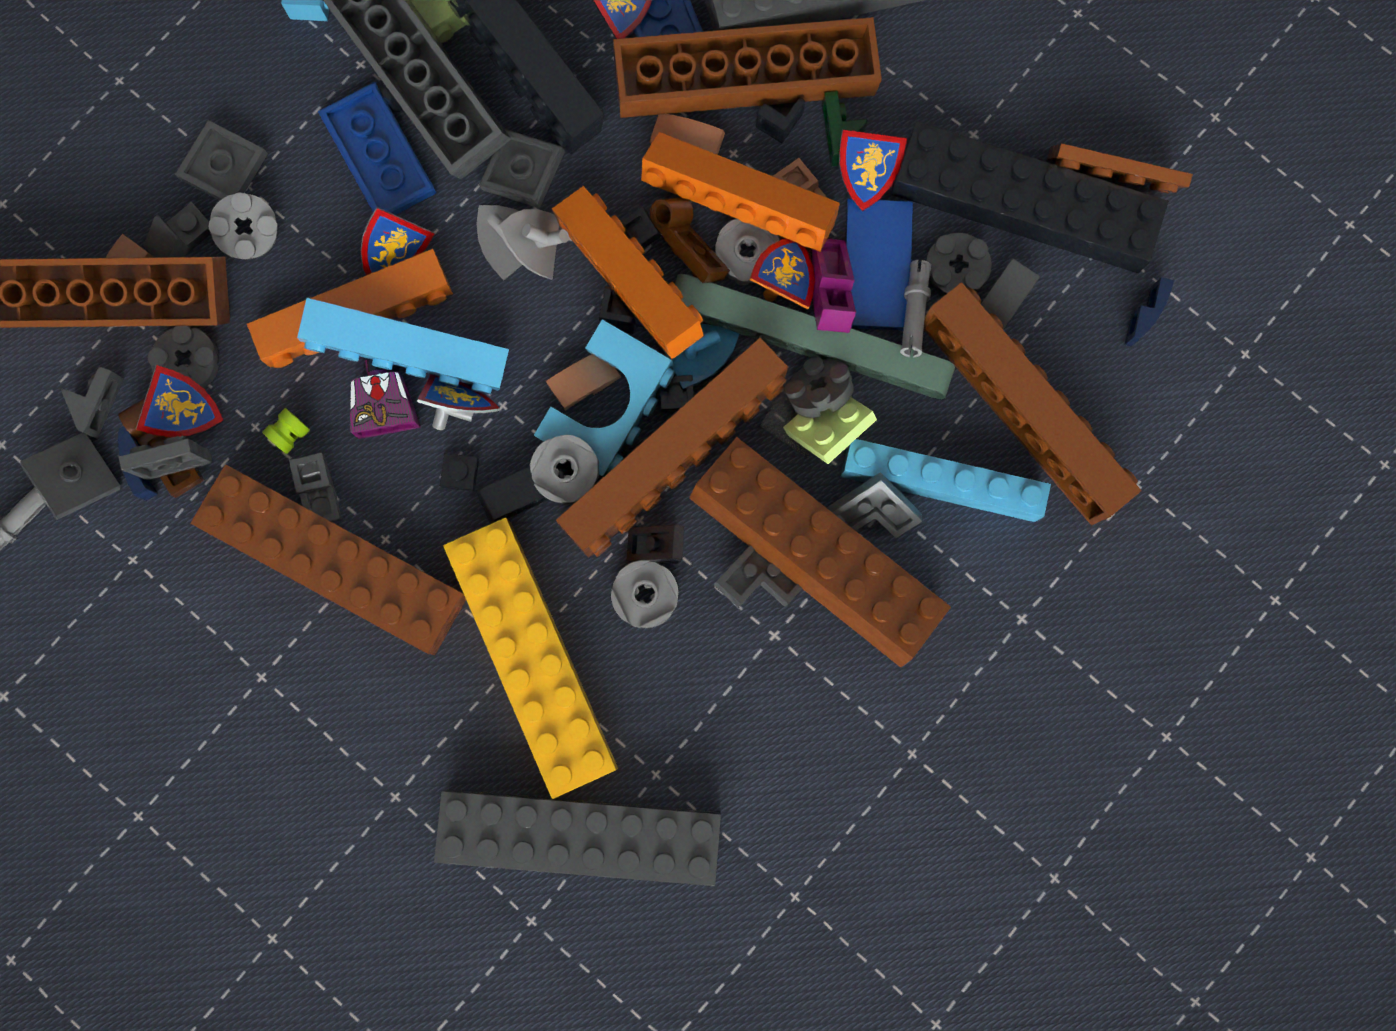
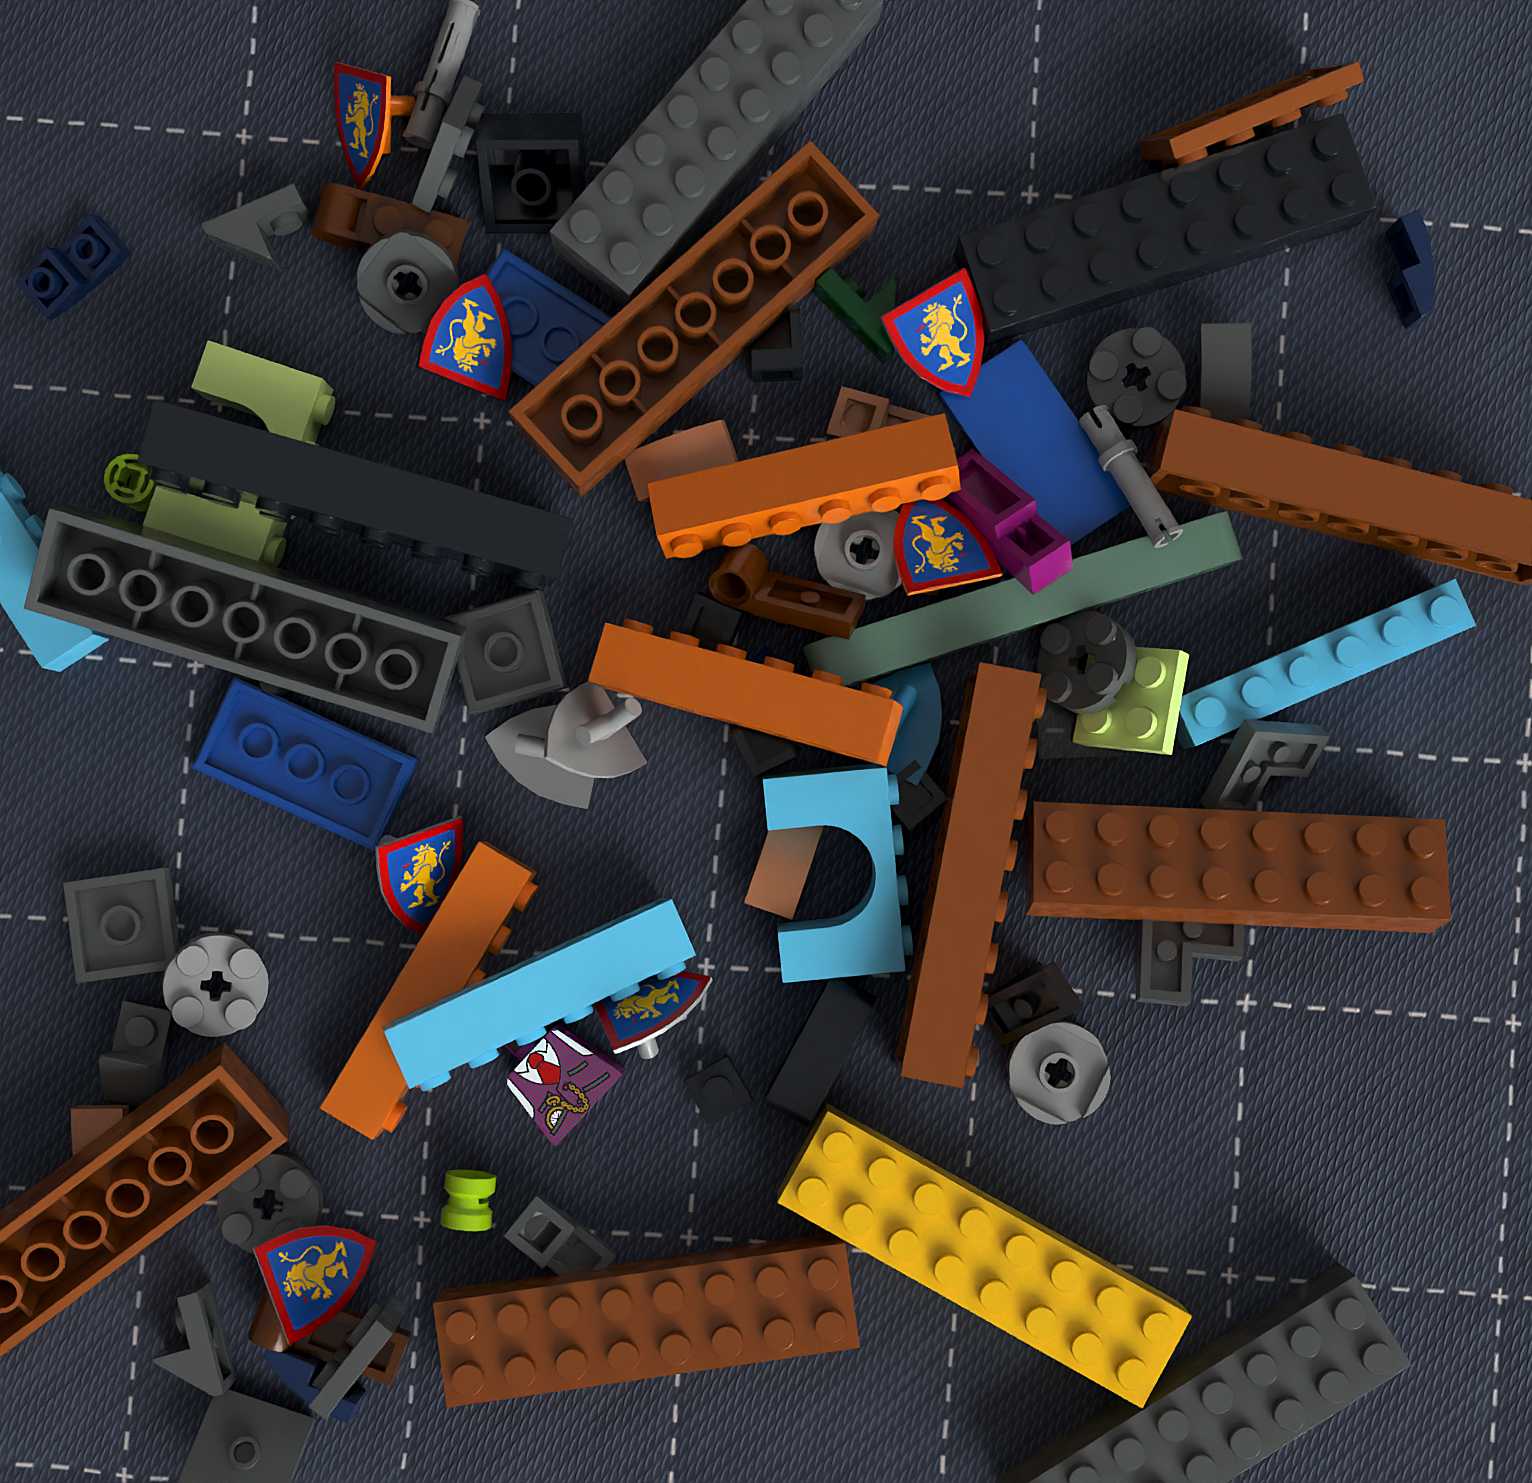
camera: 35 degrees left, 5 degrees up
light grey plate [530,435,599,504] -> none

